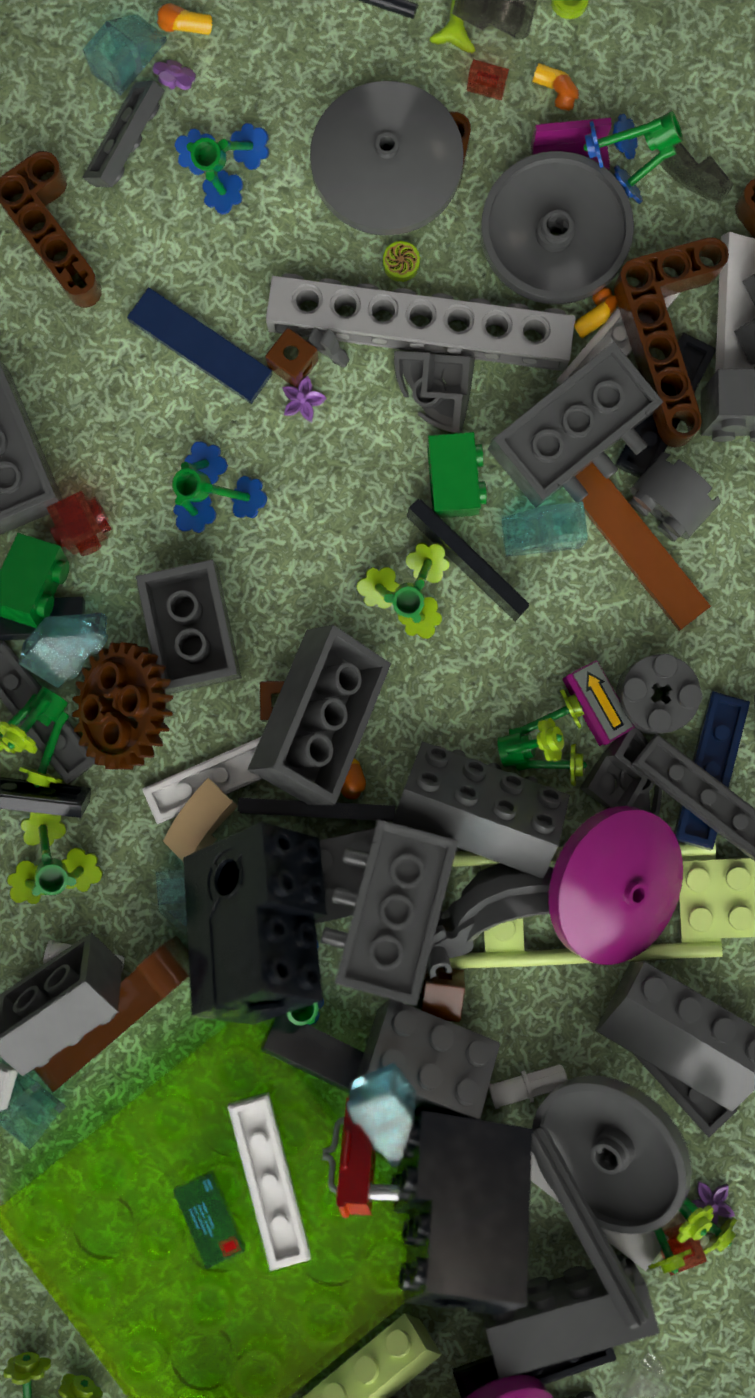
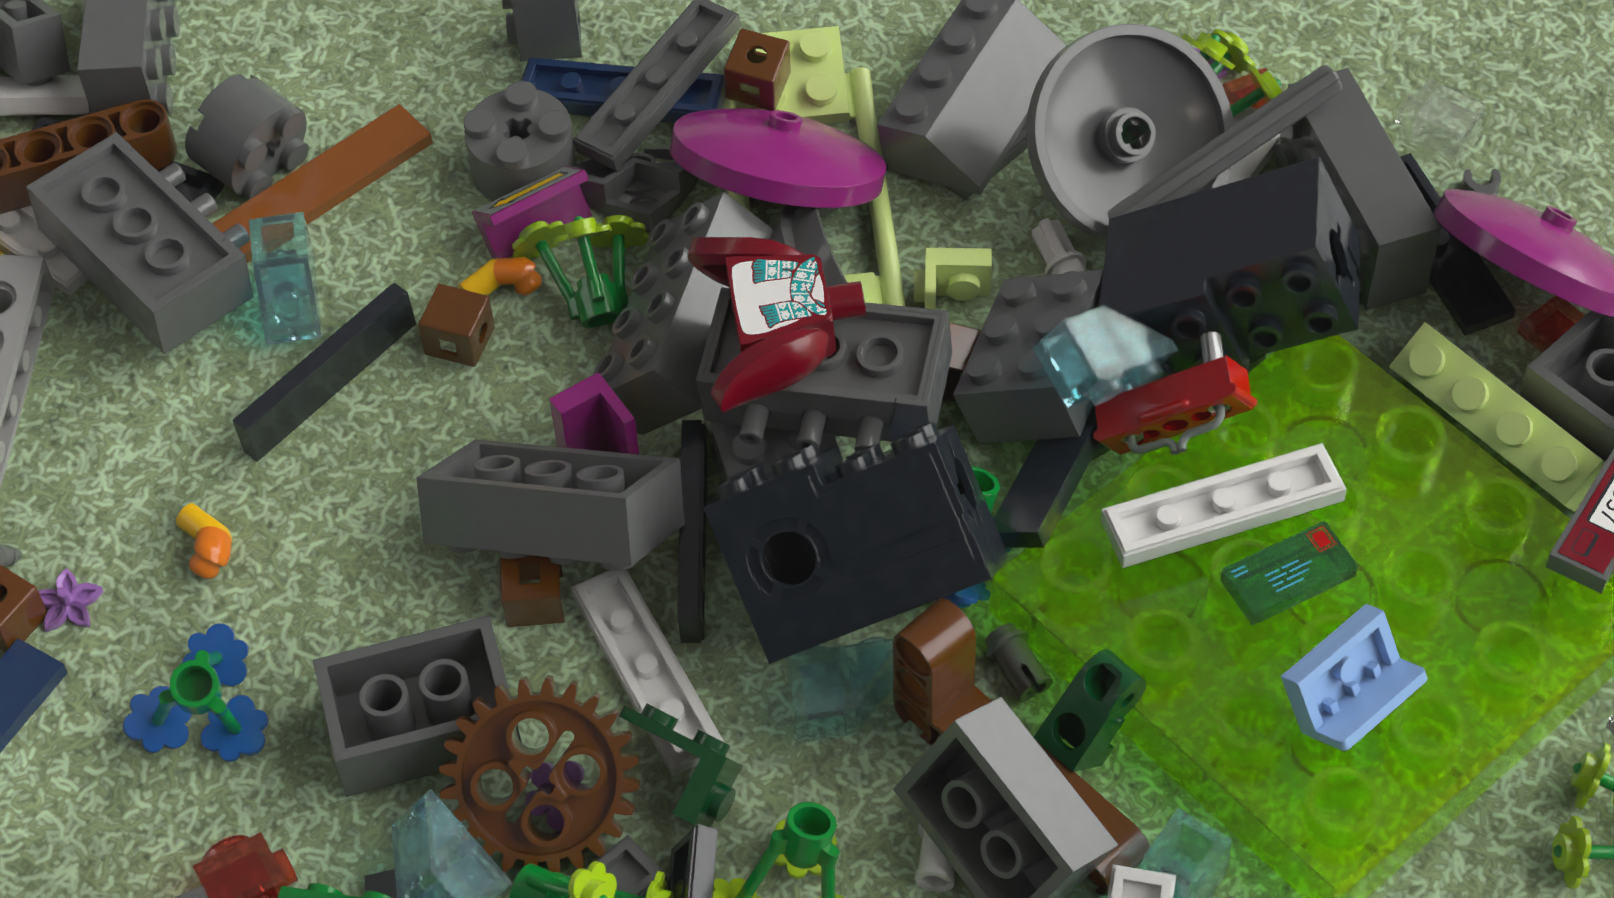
camera: 90 degrees left, 30 degrees down
tan slope [163,778,238,862] -> none
lime plant [356,542,450,639] -> none
dark grey brick [394,351,475,433] -> none
green piece [427,432,487,518] -> none
none -> orange arm [176,503,232,579]
none -> reddish brown piece [418,283,495,367]
none -> orange arm [457,257,542,296]
none -> magenta panel [549,372,639,455]
none -> dark green bracket [619,703,743,827]
none -> dark red torso [687,237,866,413]
none -> reddish brown piece [724,28,791,111]
none -> yellowish green bracket [914,248,992,310]
none -> dark grey pin [985,623,1053,702]
none -> dark green leg [1033,649,1147,772]
none -> light blue bracket [1281,604,1428,751]

